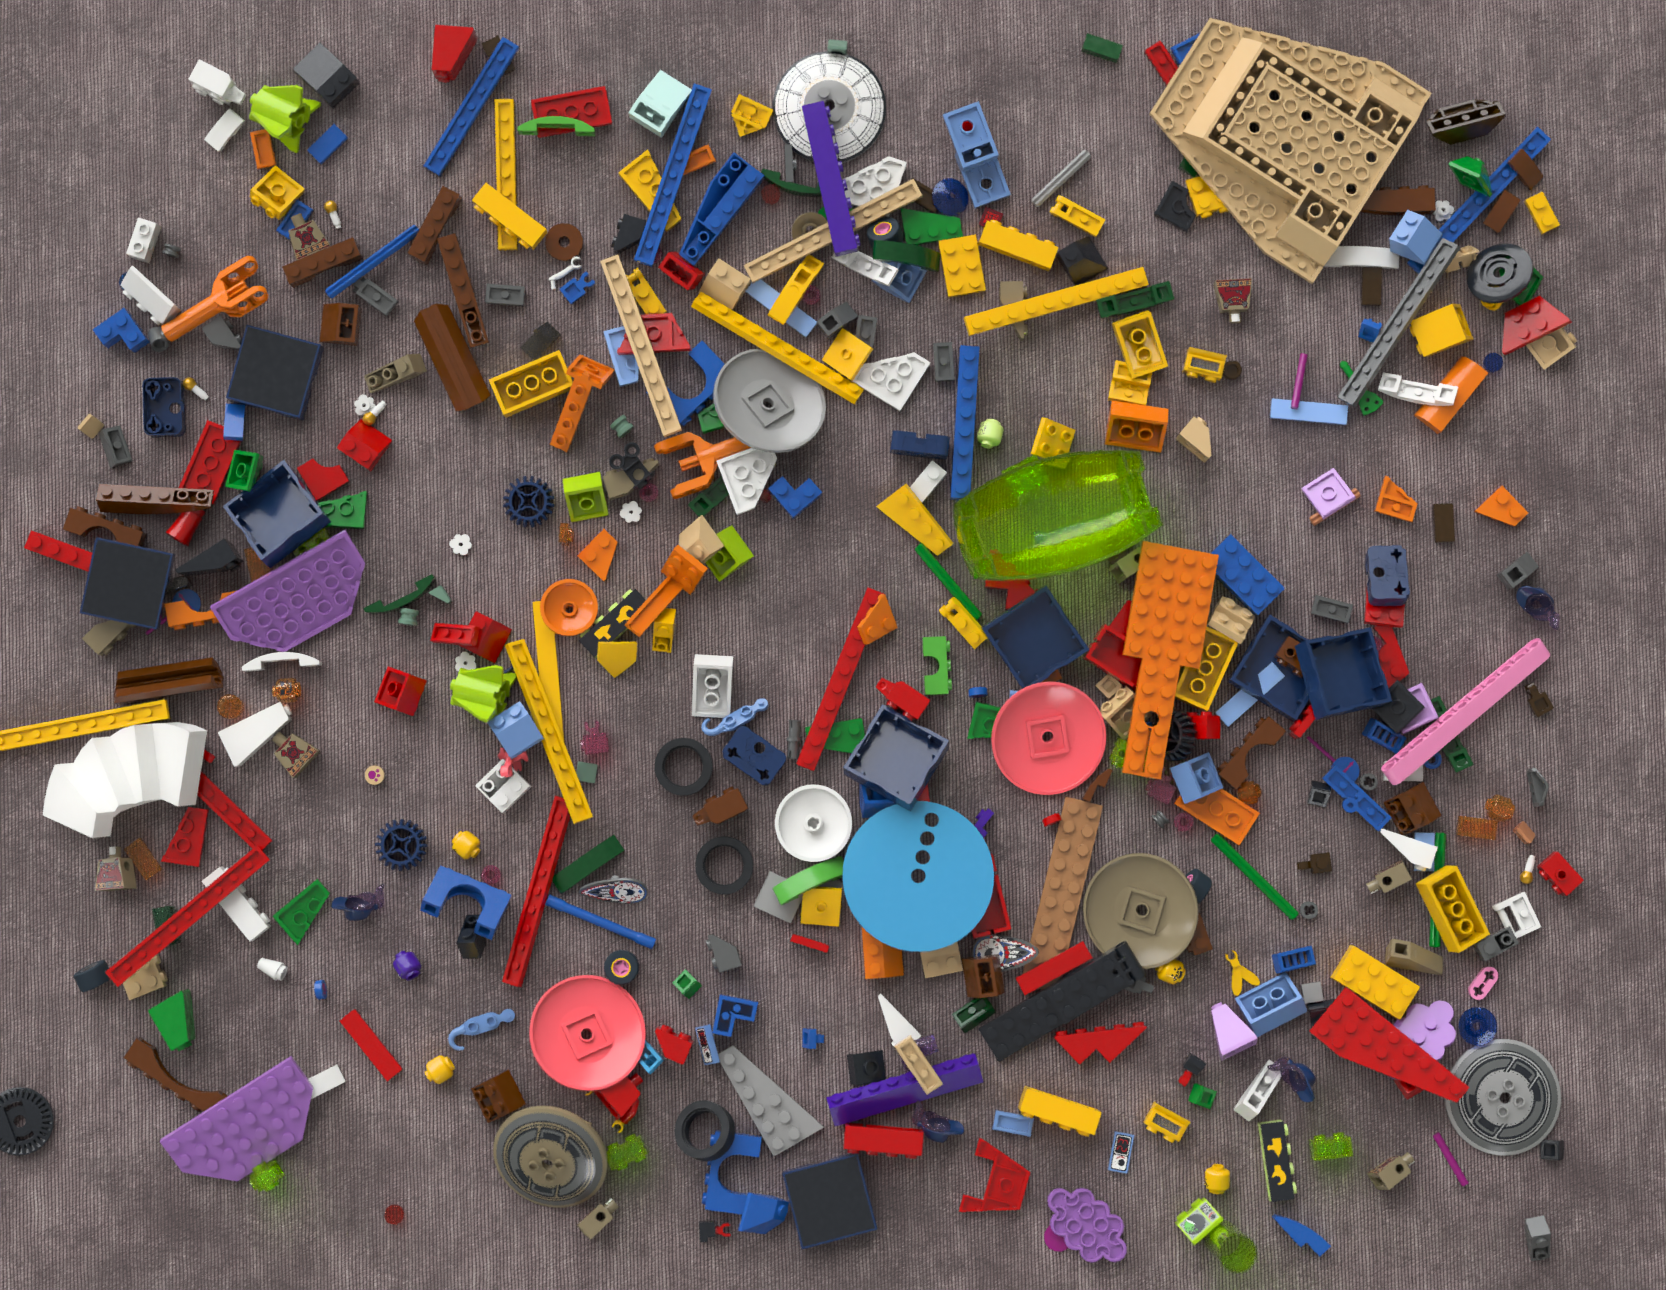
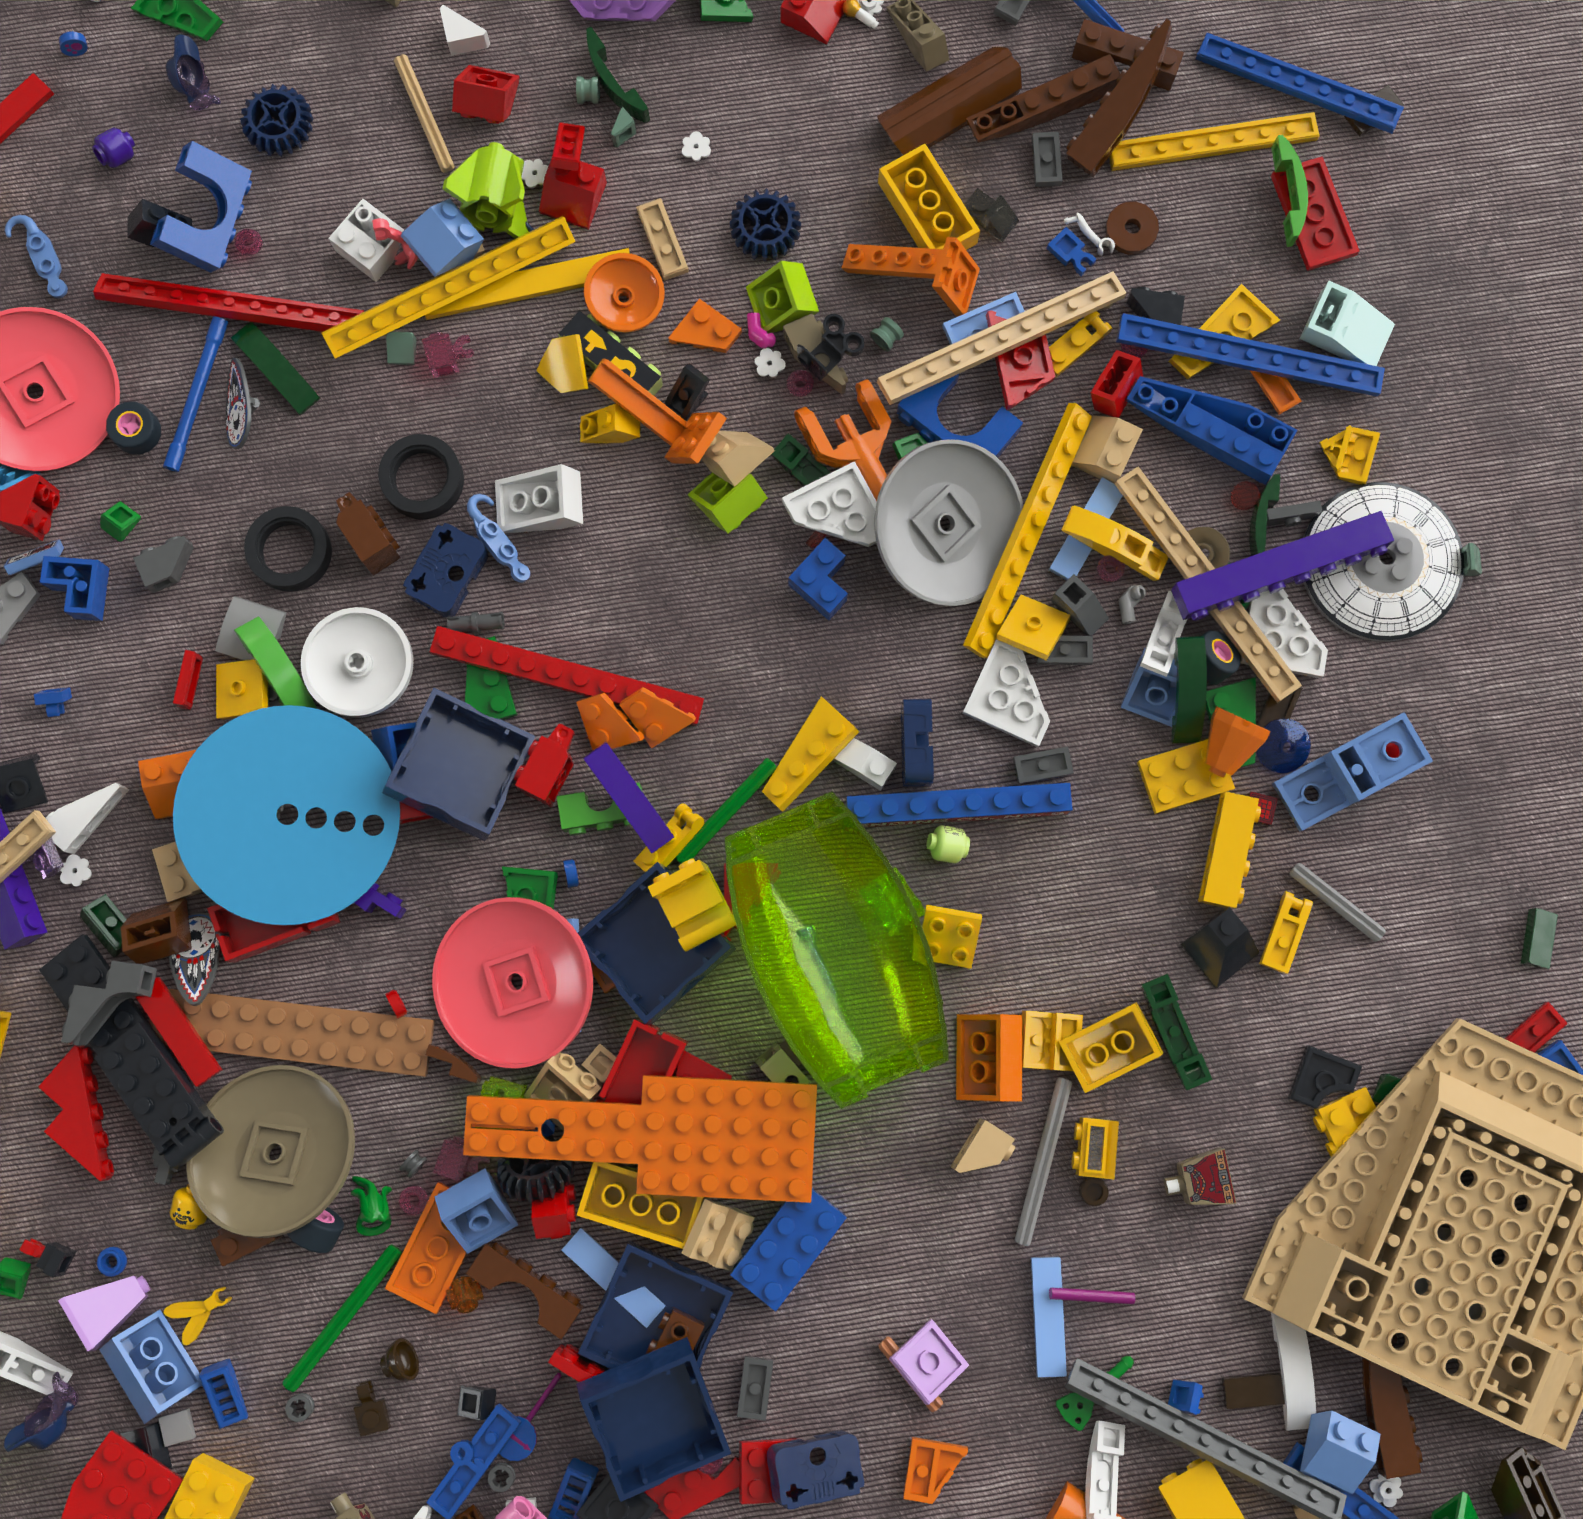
camera: 85 degrees right, 5 degrees down
tan tile [365,766,385,785] -> none
red slope [431,25,477,83] -> none
yellow head [451,831,481,860] -> none
yellow brick [472,183,548,250] -> none
clear orange plate [559,523,574,546] -> none
yellow plate [964,267,1149,336] -> none
dark tan slope [999,281,1028,341] -> none
none -> white plant [59,854,92,887]
none -> dark grey arch [61,961,157,1046]
none -> blue plate [97,1247,127,1277]
none -> green piece [351,1176,392,1236]
none -> dark brown piece [380,1338,419,1381]
none -> tan axle [394,54,455,173]
none -> white slope [440,5,490,56]
none -> orange wing [576,693,645,751]
none -> dark purple slope [583,742,674,853]
none -> tan tile [636,198,689,281]
none -> yellow piece [648,859,737,952]
none -> black slope [664,363,710,421]
none -> dark pink arm [747,313,776,349]
none -> light grey axle [1015,1078,1072,1246]
none -> reddish brown slope [1066,18,1172,178]
none -> light grey arm [1119,585,1146,624]
none -> orange cone [1205,706,1271,778]

